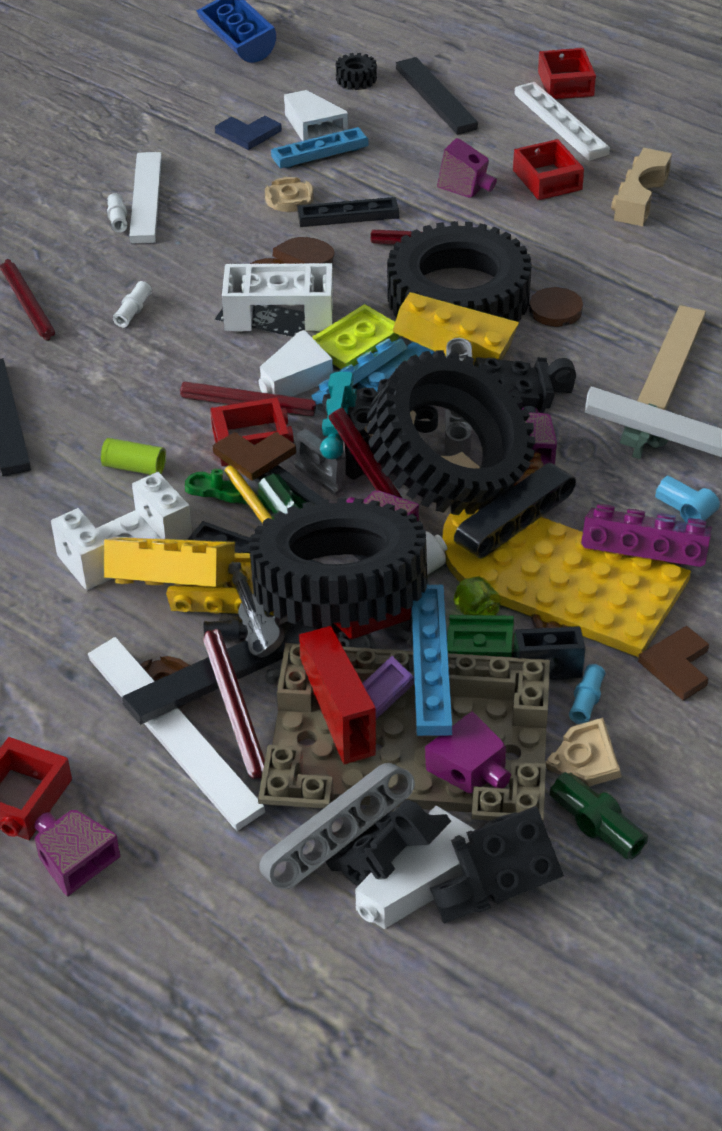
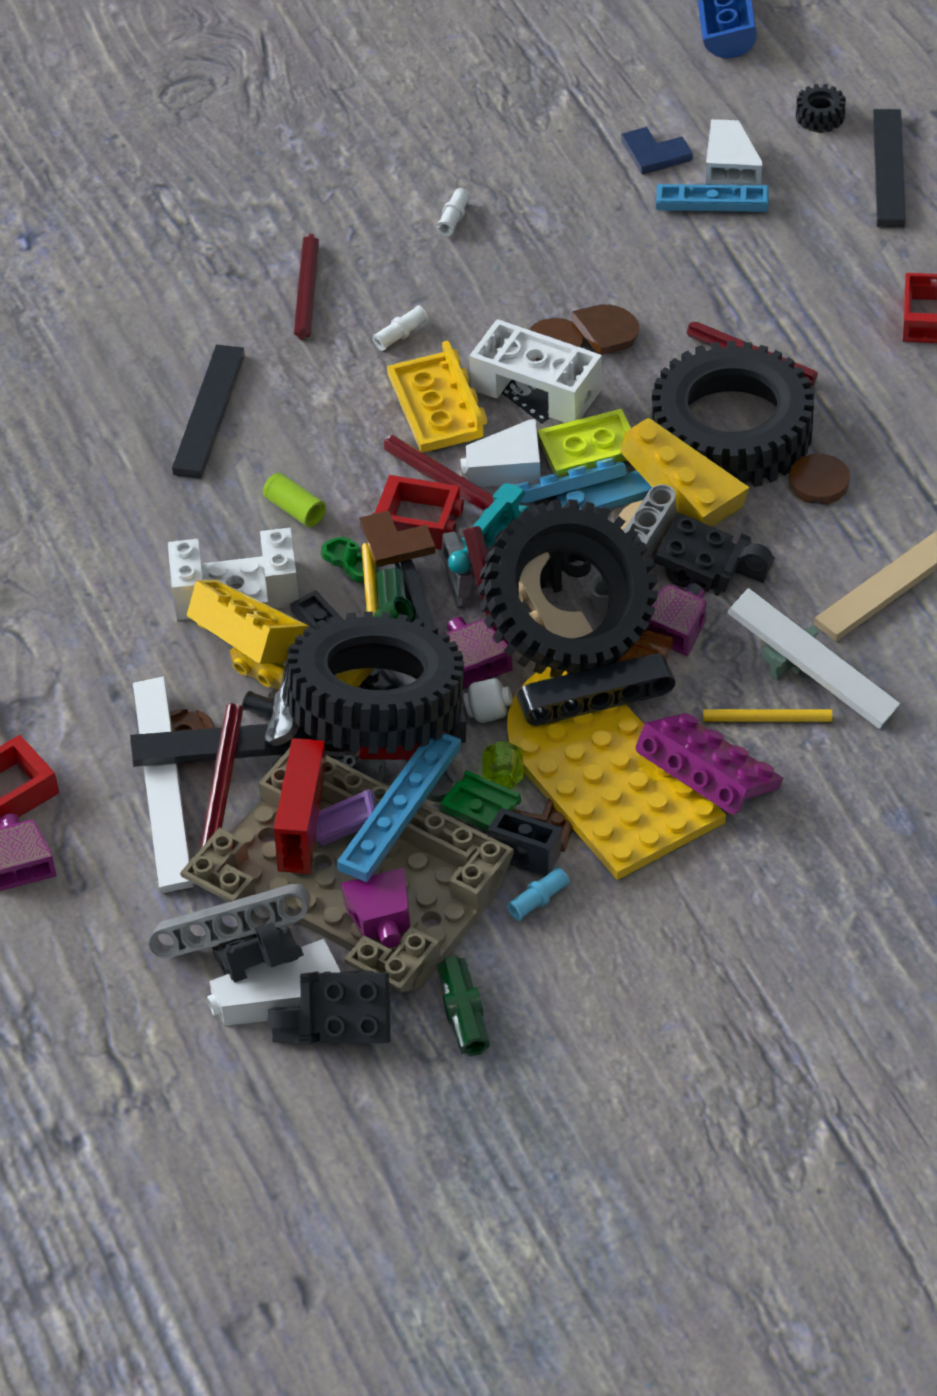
camera: 30 degrees right, 5 degrees up
white tile [129,152,162,244] -> none
tan tile [265,177,314,212] -> none
black tile [297,197,399,227] -> none
magenta torso [437,138,497,198] -> none
tan plate [545,718,622,787] -> none
reddish brown tile [638,625,709,701] -> none
medium azure piece [655,475,720,523] -> none
none -> yellow bracket [387,341,487,453]
none -> yellow bar [703,709,832,722]

